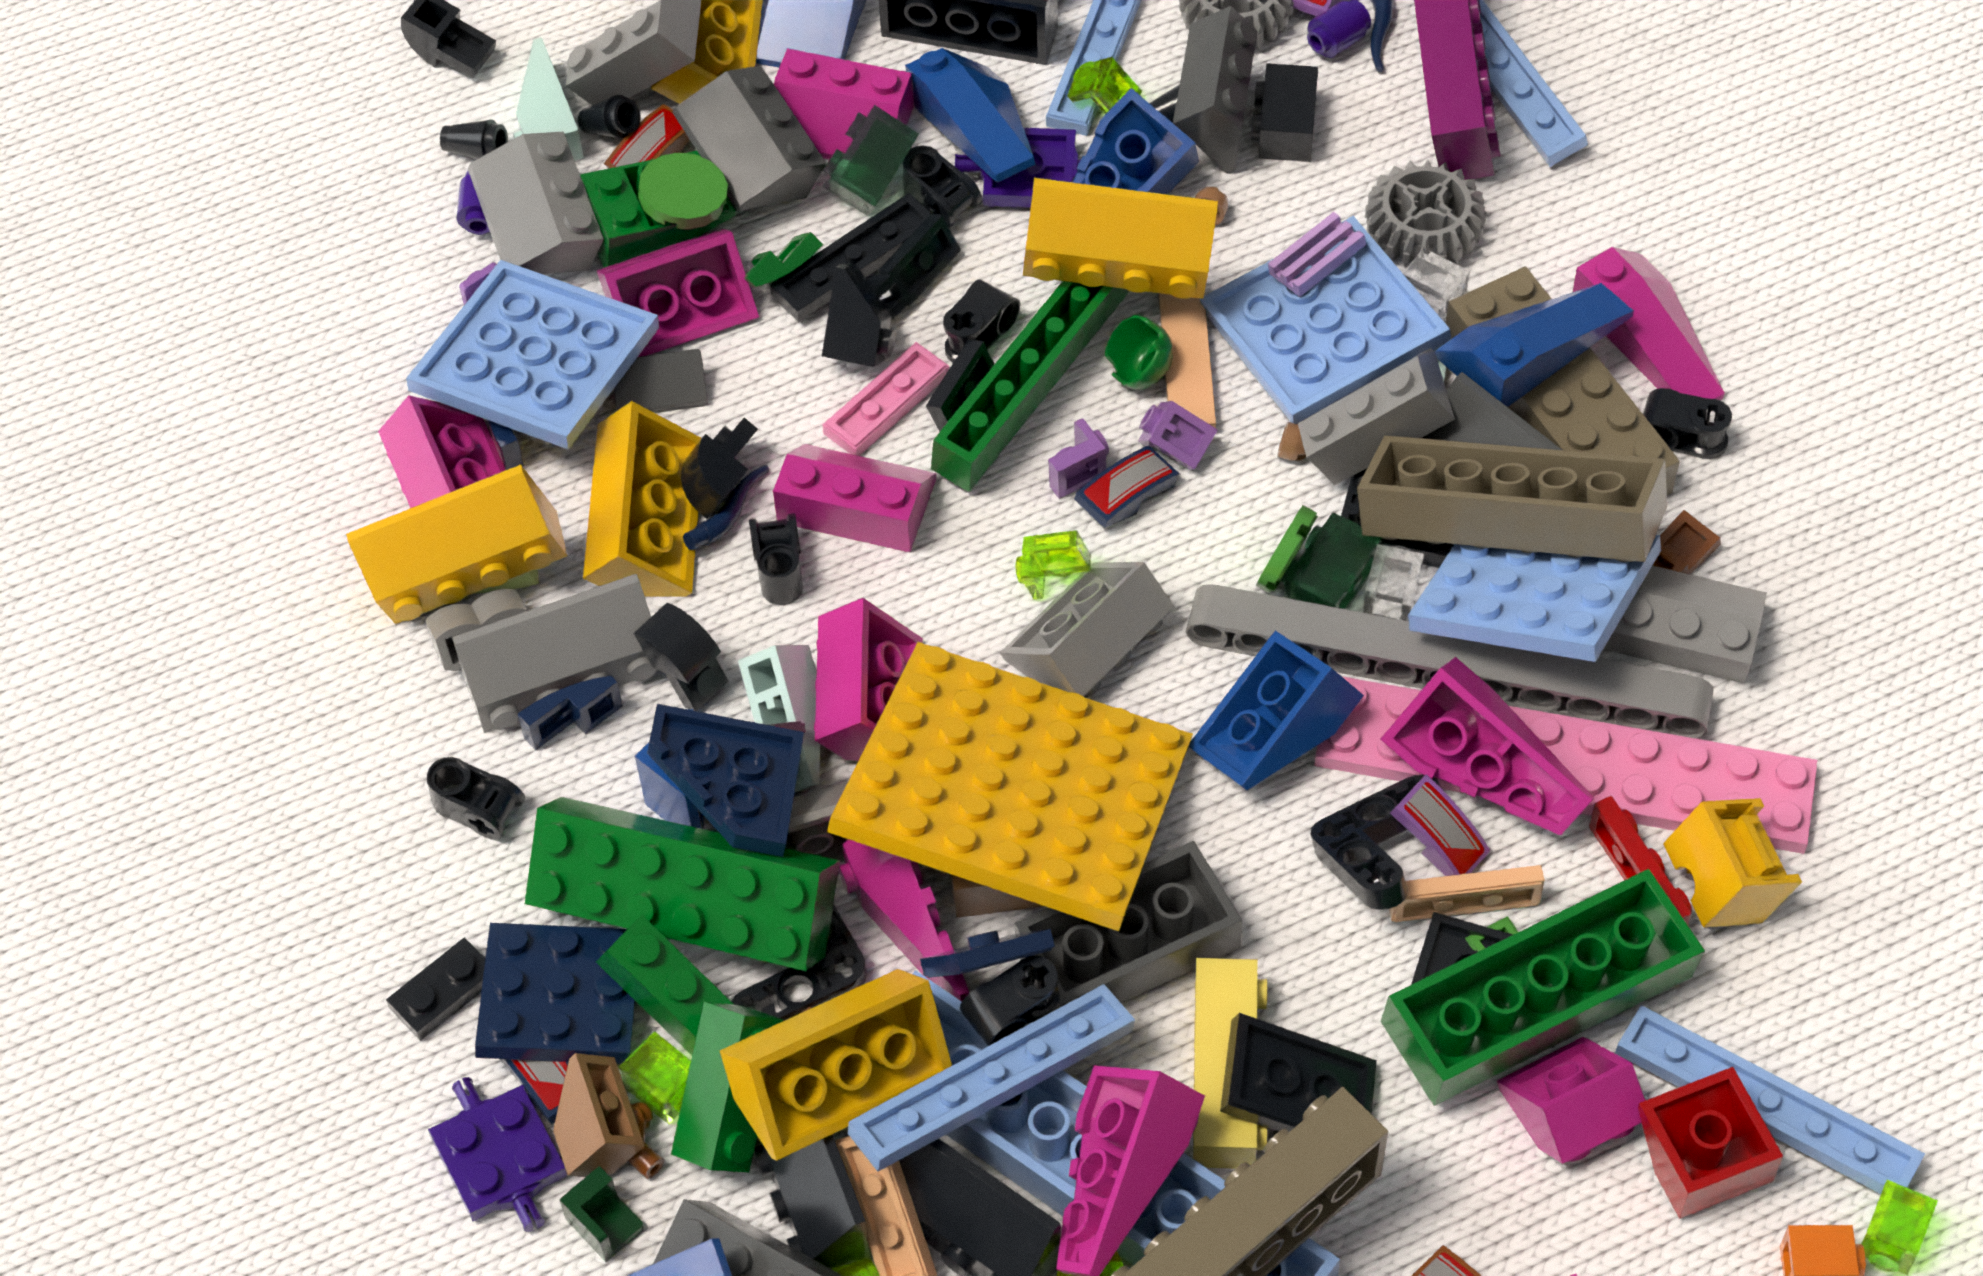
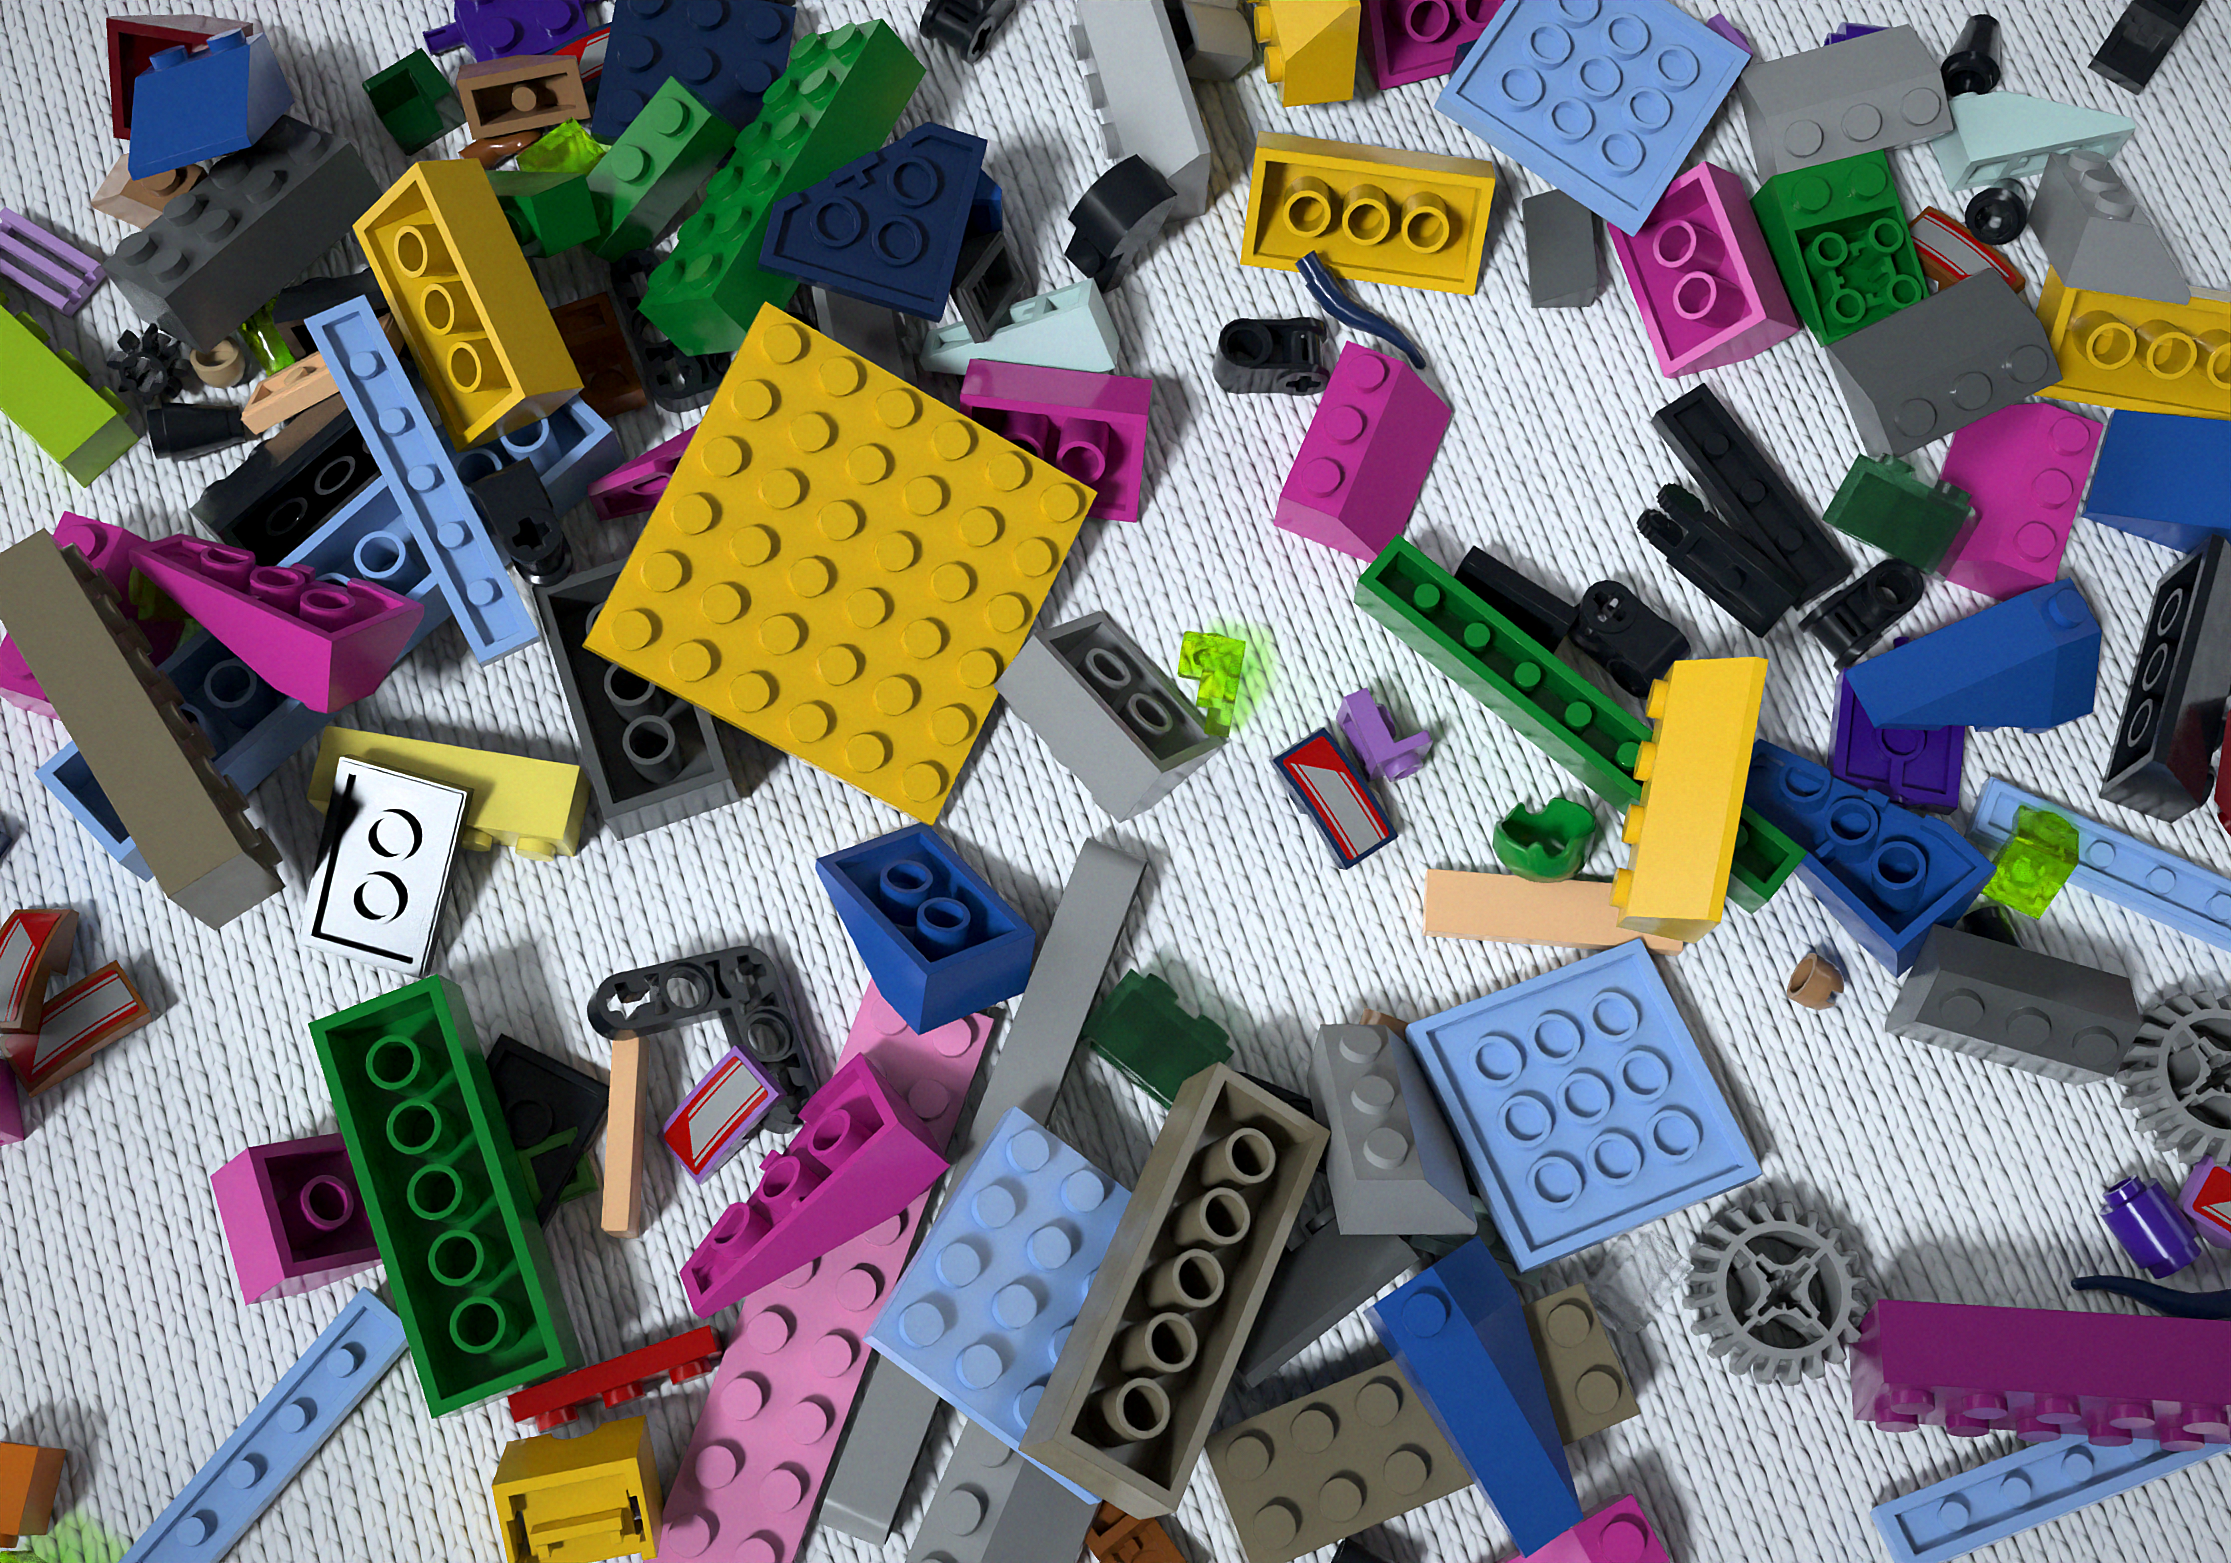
camera: 90 degrees right, 15 degrees up
dark blue slope [517,676,623,750] -> none
bright green tile [638,153,728,229] -> none
black brick [681,417,758,519] -> none
green slope [744,232,823,288] -> none
black slope [822,262,895,367] -> none
bright pink tile [822,342,950,456] -> none
dark blue plate [920,929,1055,978] -> none
medium lavender bracket [1138,401,1218,470] -> none
black brick [1251,63,1318,162] -> none
bright green tile [1256,505,1318,594] -> none
lavender tile [1268,212,1366,297] -> none
clear brick [1363,544,1424,621] -> none
red slope [1638,1067,1783,1219] -> none

